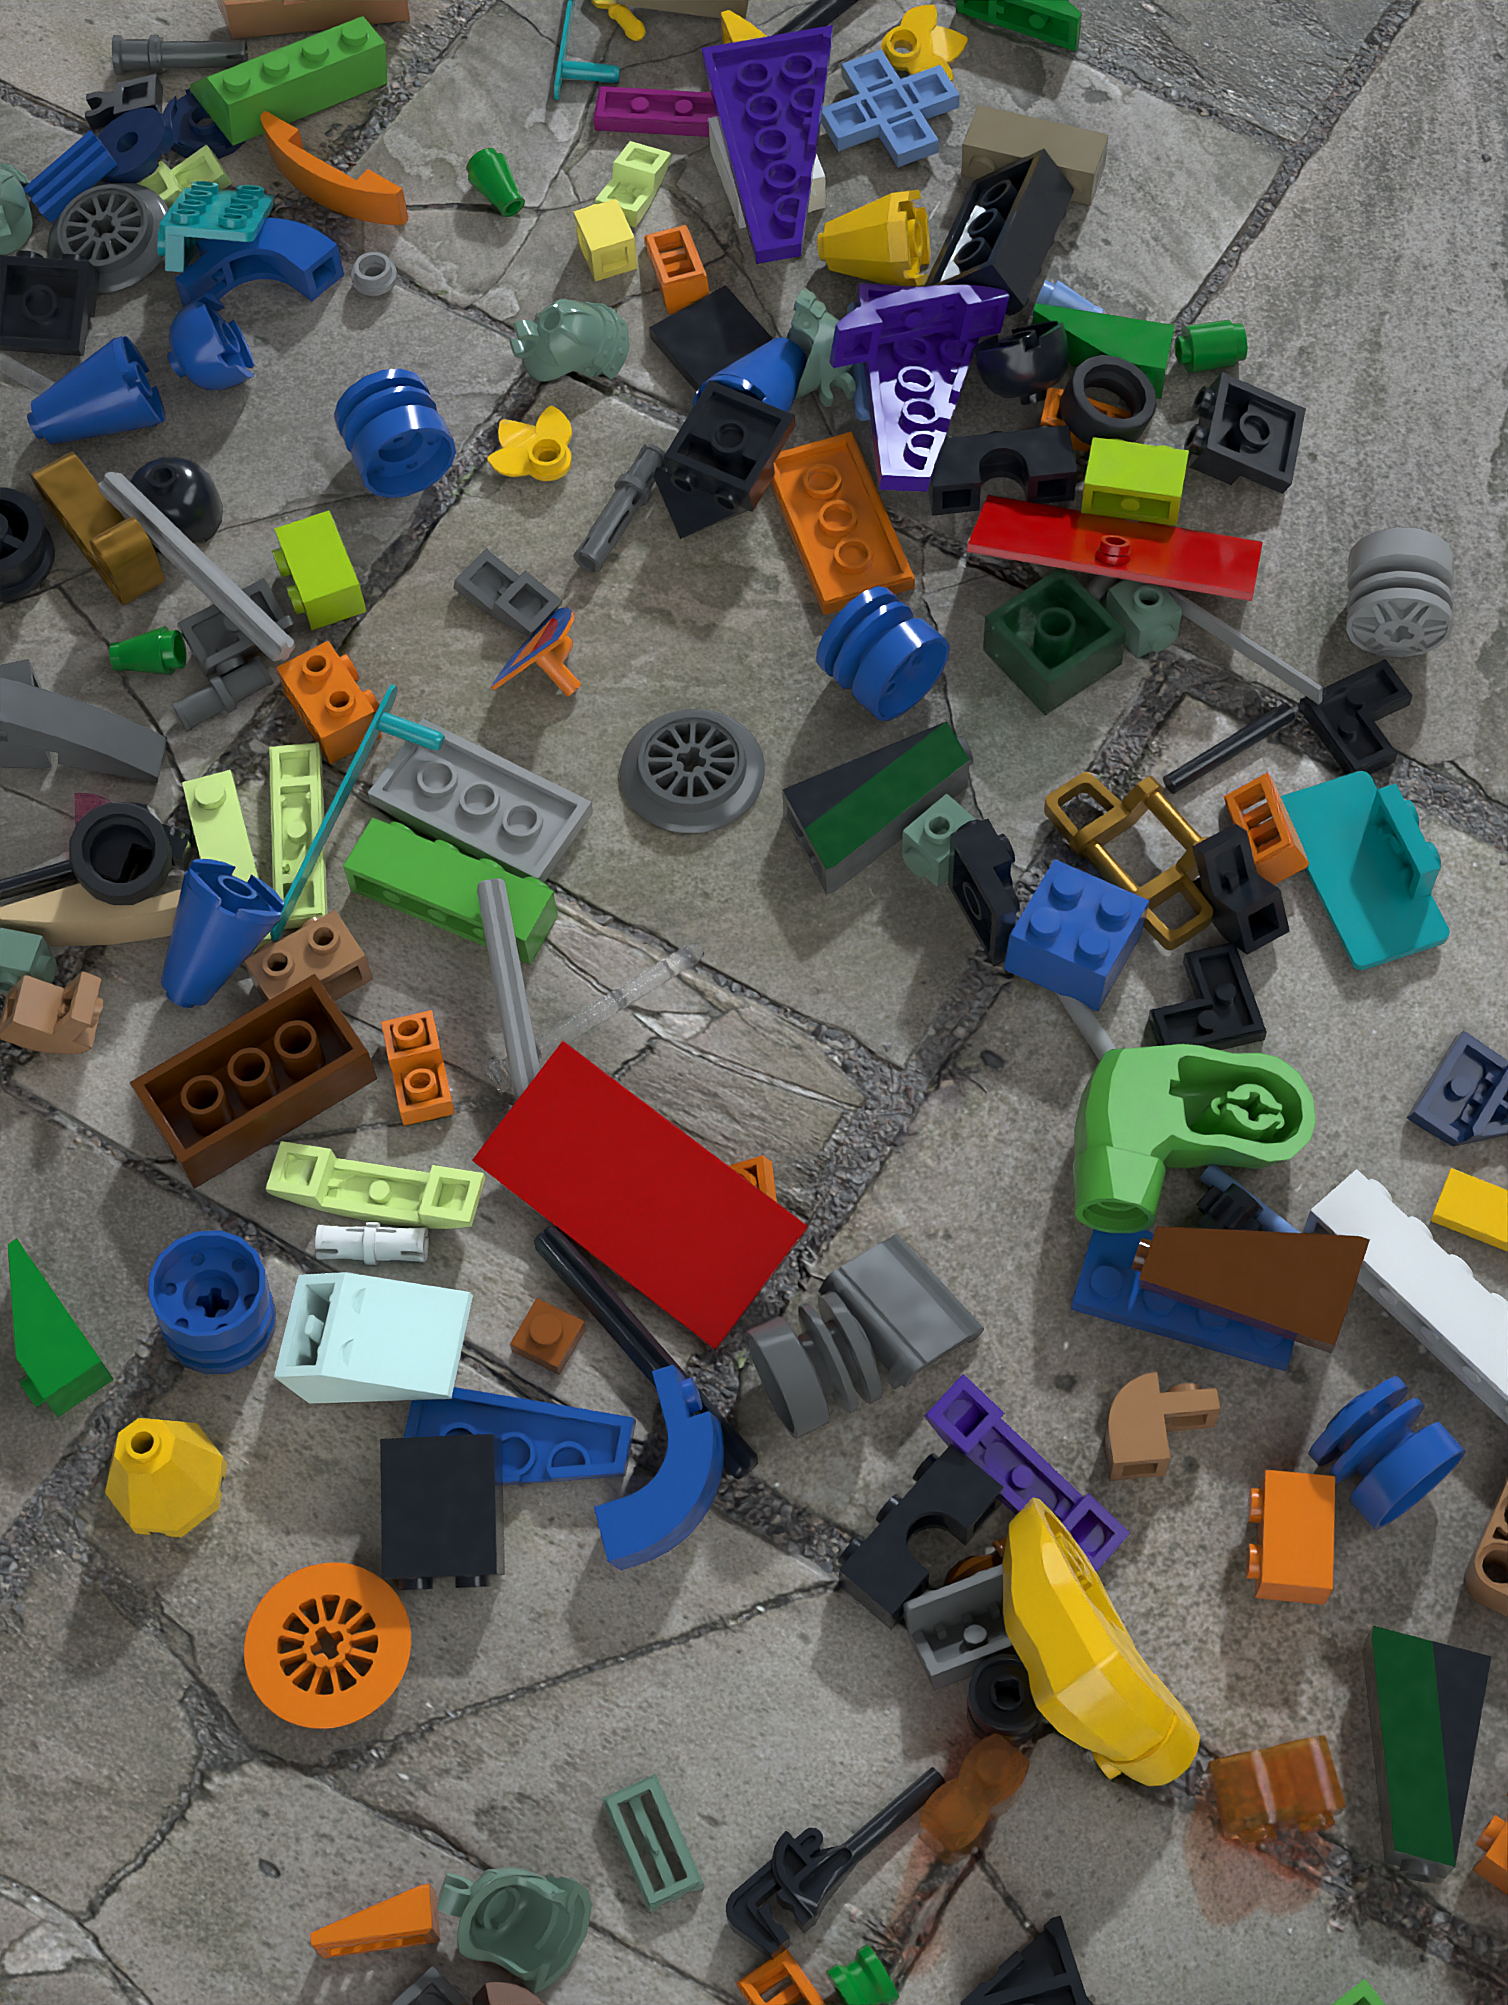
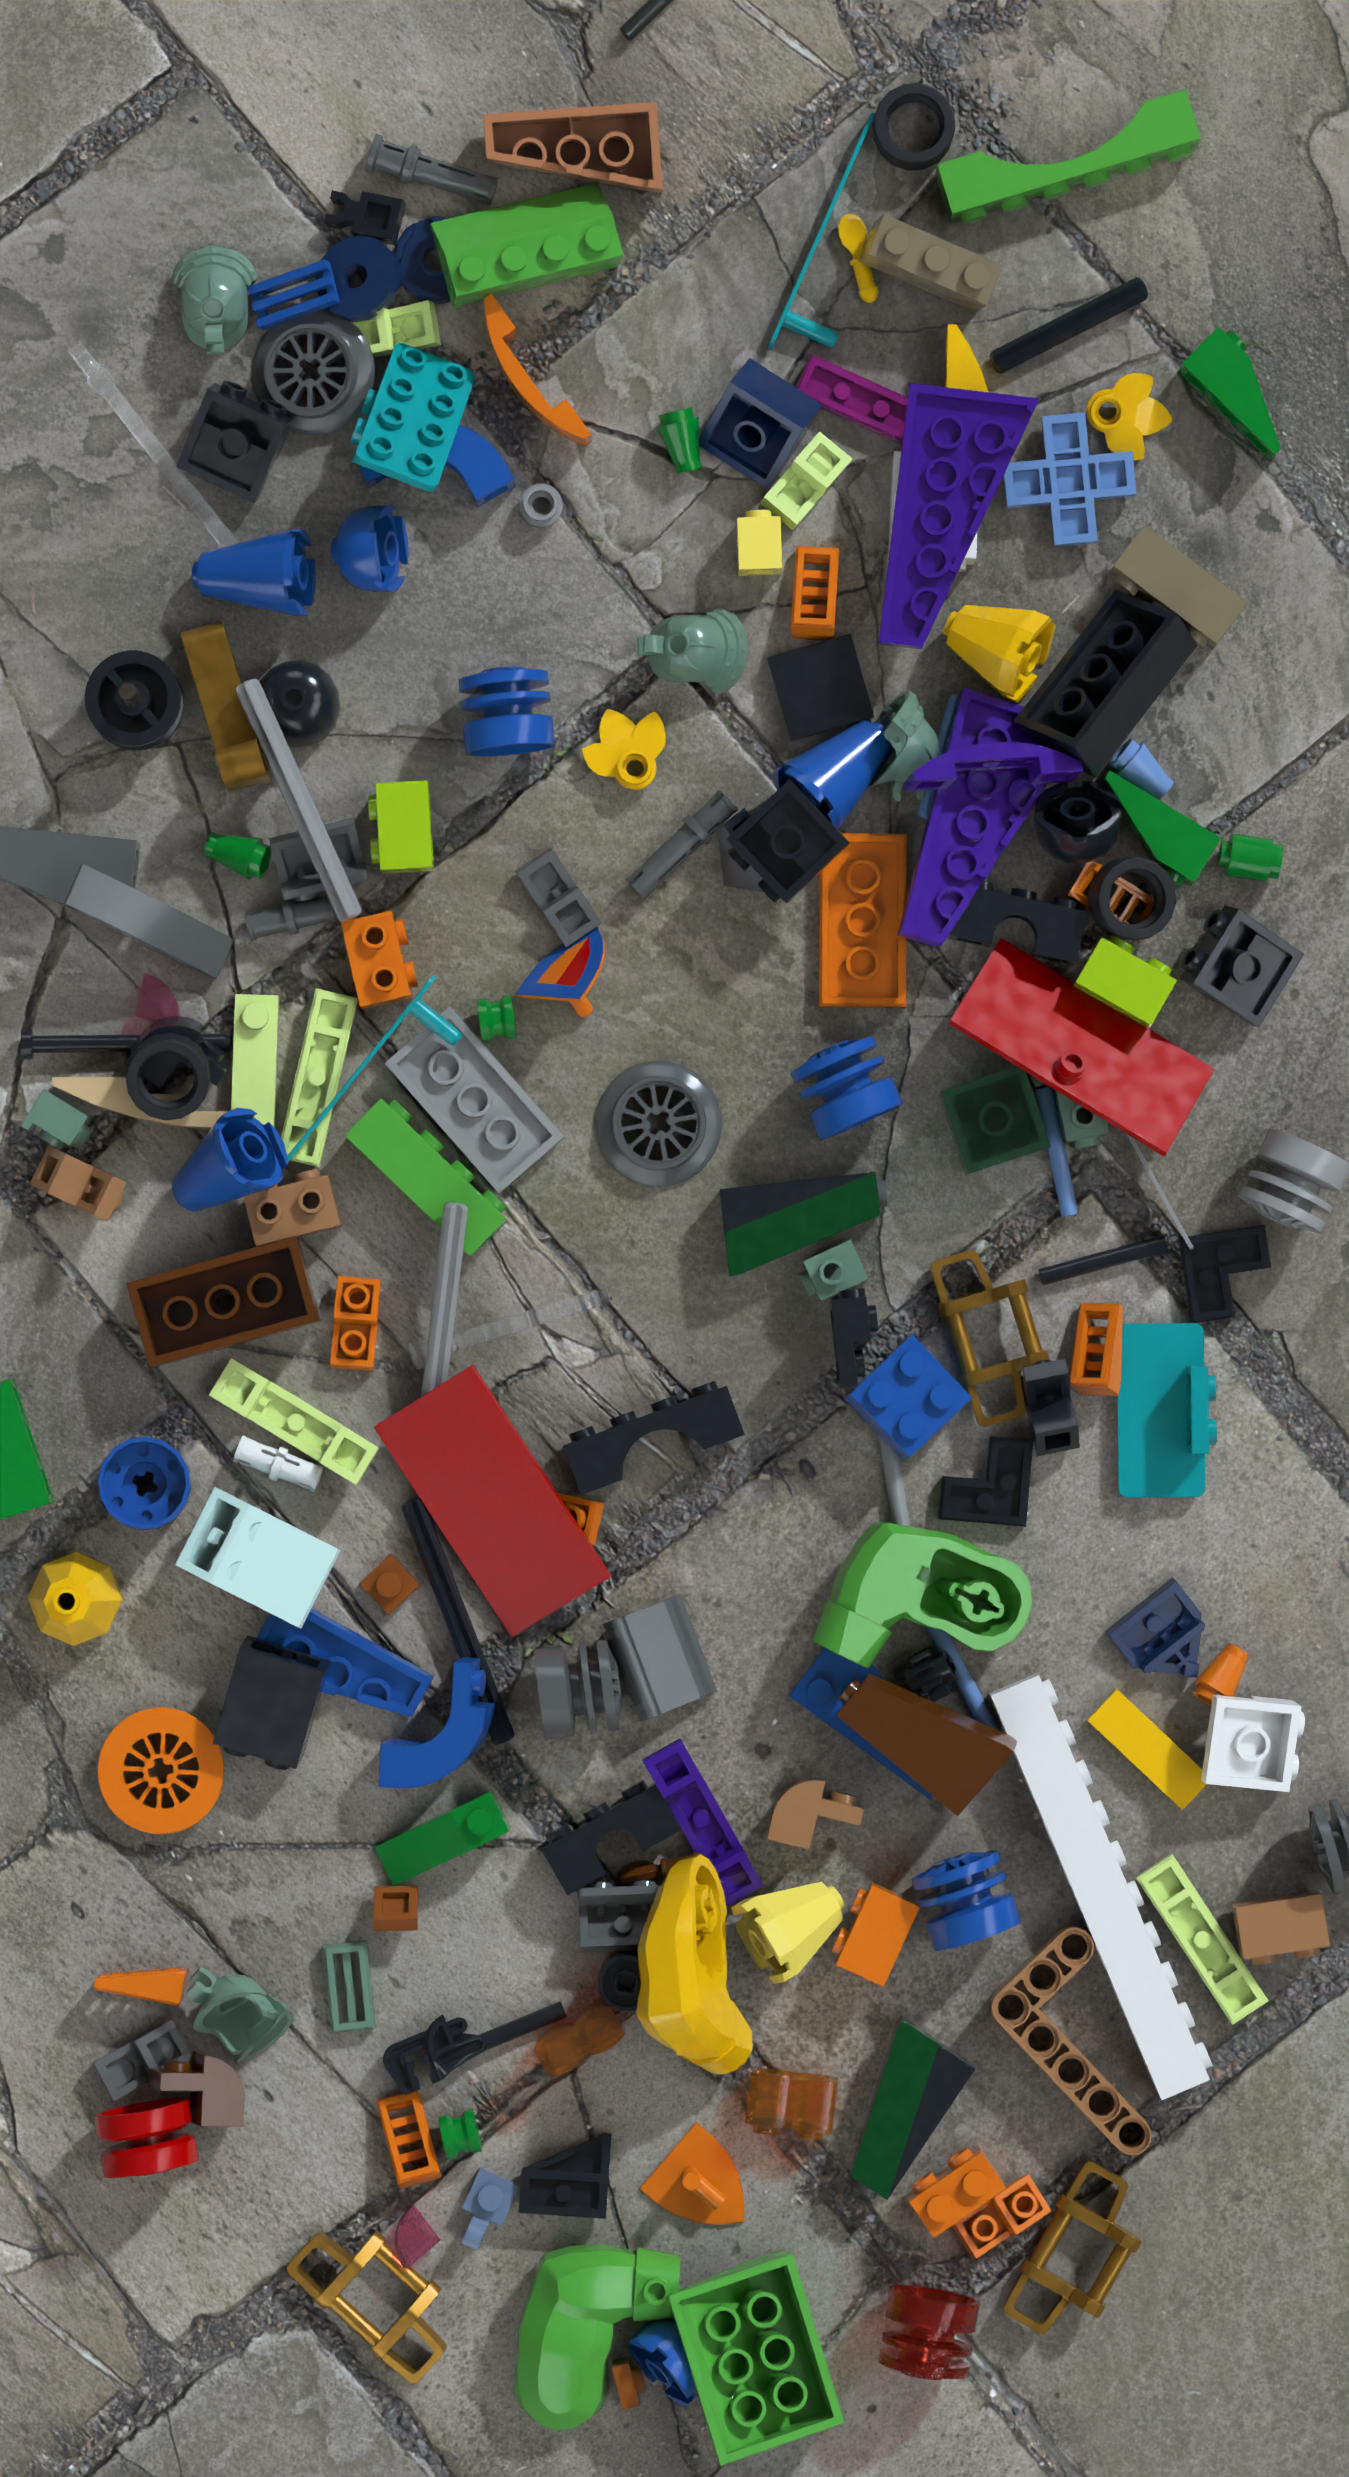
camera: 15 degrees right, 25 degrees up
none -> dark orange plate [373,1886,419,1931]
none -> green slope [374,1789,511,1886]
none -> green wheel [477,995,517,1042]
none -> black arch [563,1381,745,1495]
none -> orange shield [640,2122,745,2225]
none -> dark blue slope [699,358,822,490]
none -> light yellow cone [731,1881,844,1984]
none -> medium blue bar [1036,1087,1078,1217]

